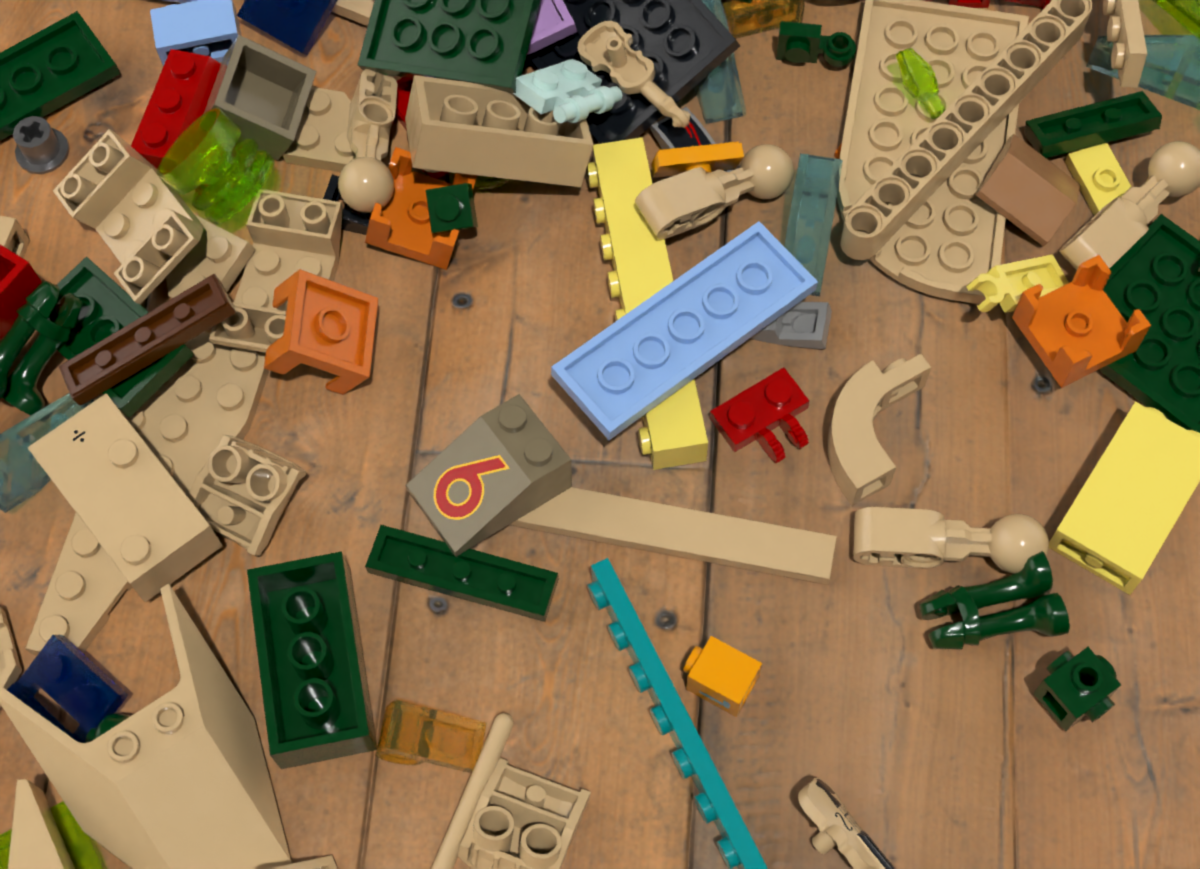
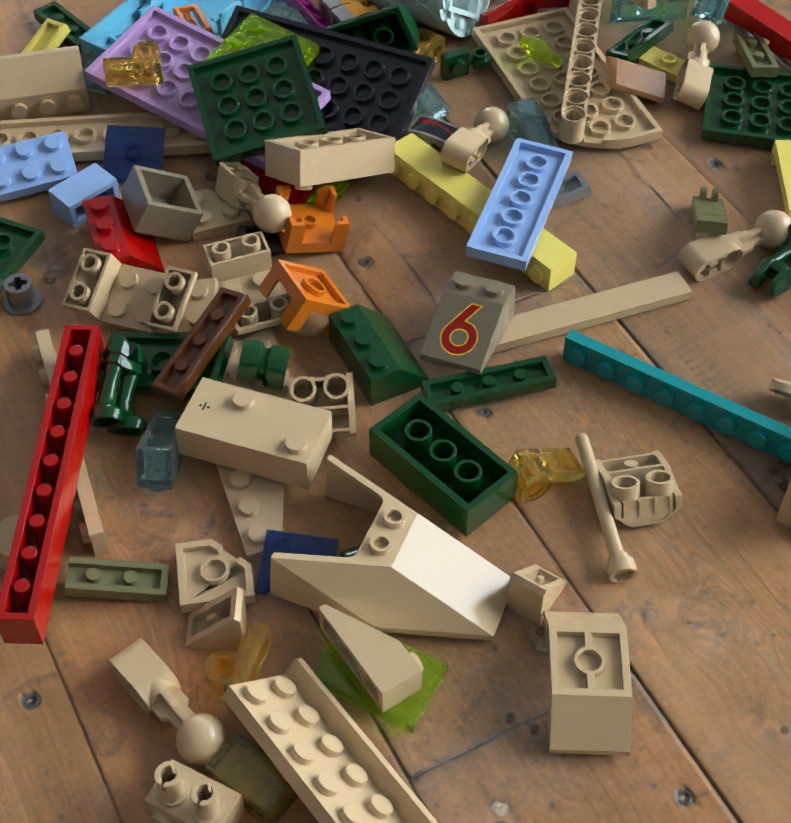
camera: 35 degrees left, 15 degrees down
clear neon green wheel [157,108,275,225] -> none
dark green plate [426,183,478,234] -> none
light aqua plate [513,59,623,123] -> none
tan piece [577,21,691,128] -> none
light orange plate [651,141,744,178] -> none
light orange brick [683,636,762,717] -> none
red hinge [709,367,810,463] -> none
tan arch [827,354,931,506] -> none
light yellow plate [966,254,1069,313] -> none
orange panel [1012,255,1151,388] -> none
none -> dark green wheel [236,338,291,390]
none -> dark green slope [328,304,429,406]
none -> olive hinge [691,187,728,235]

